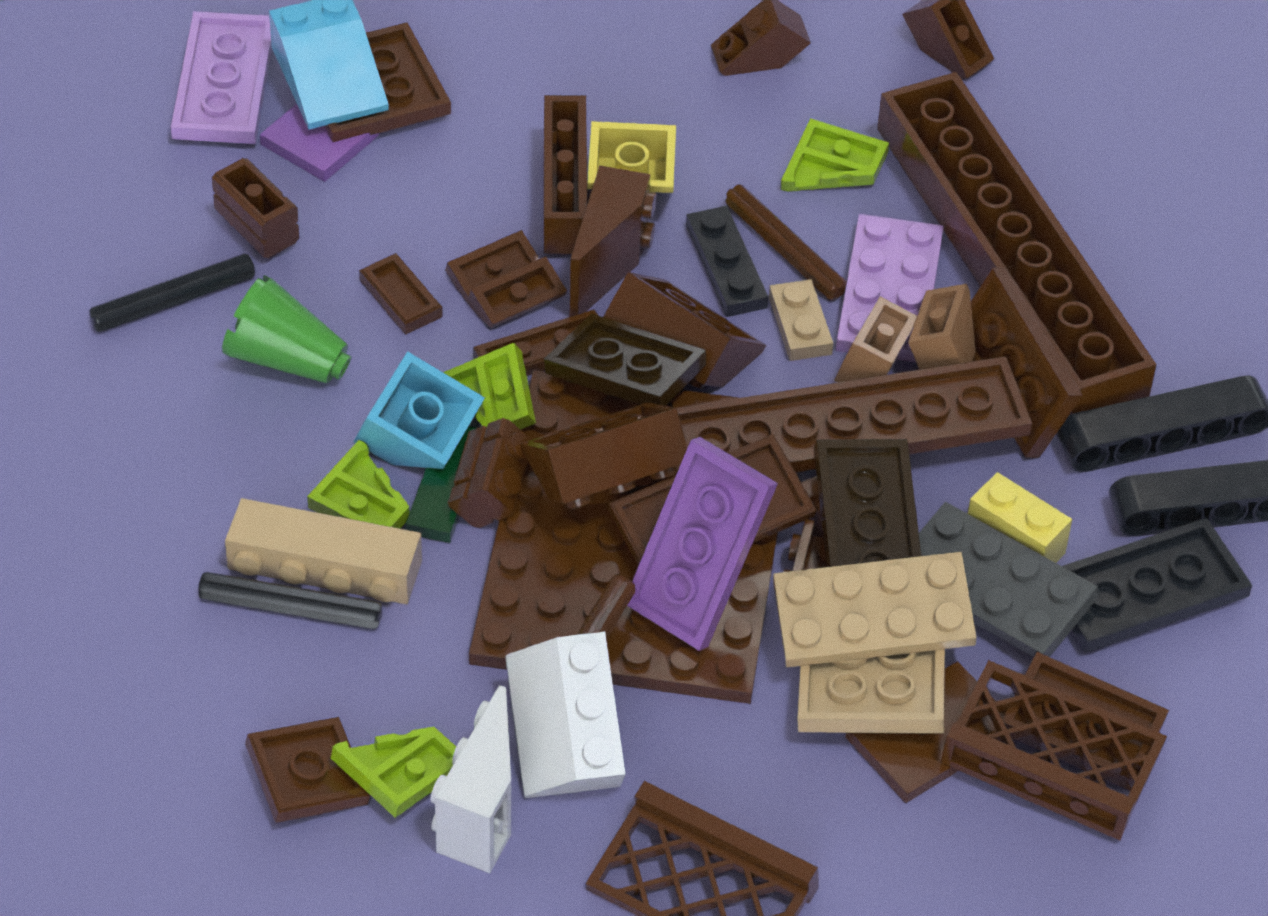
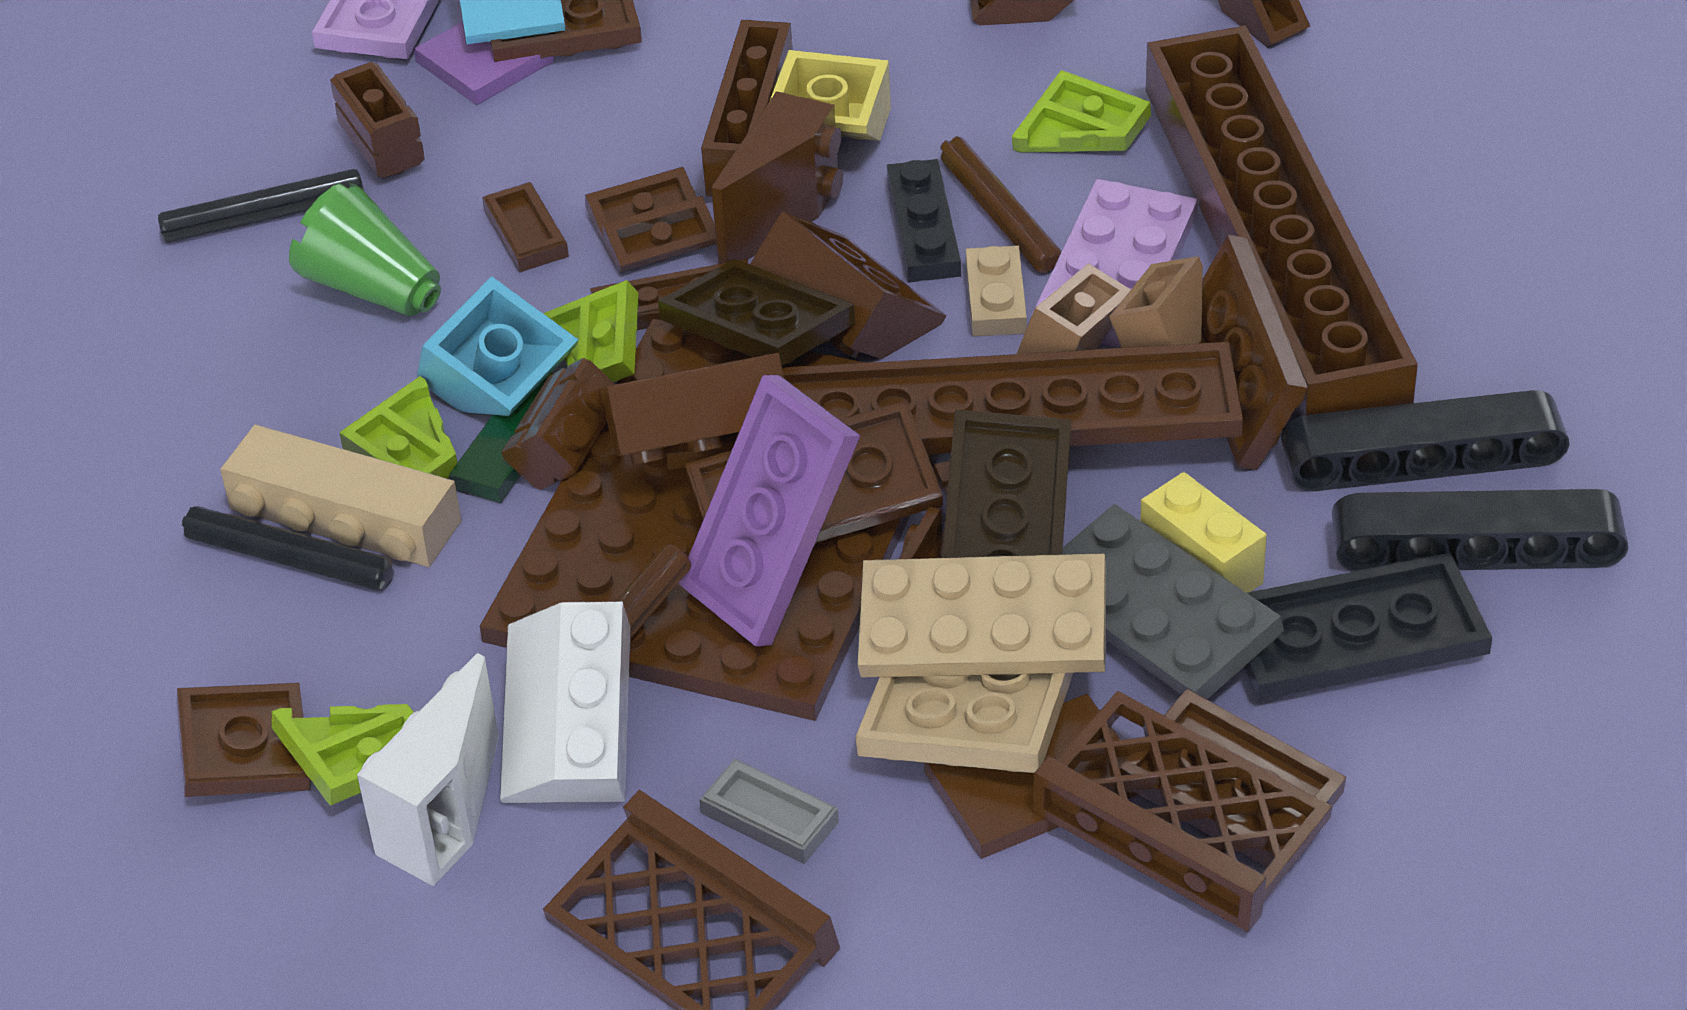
camera: 15 degrees right, 5 degrees down
none -> light grey tile [699,759,839,864]

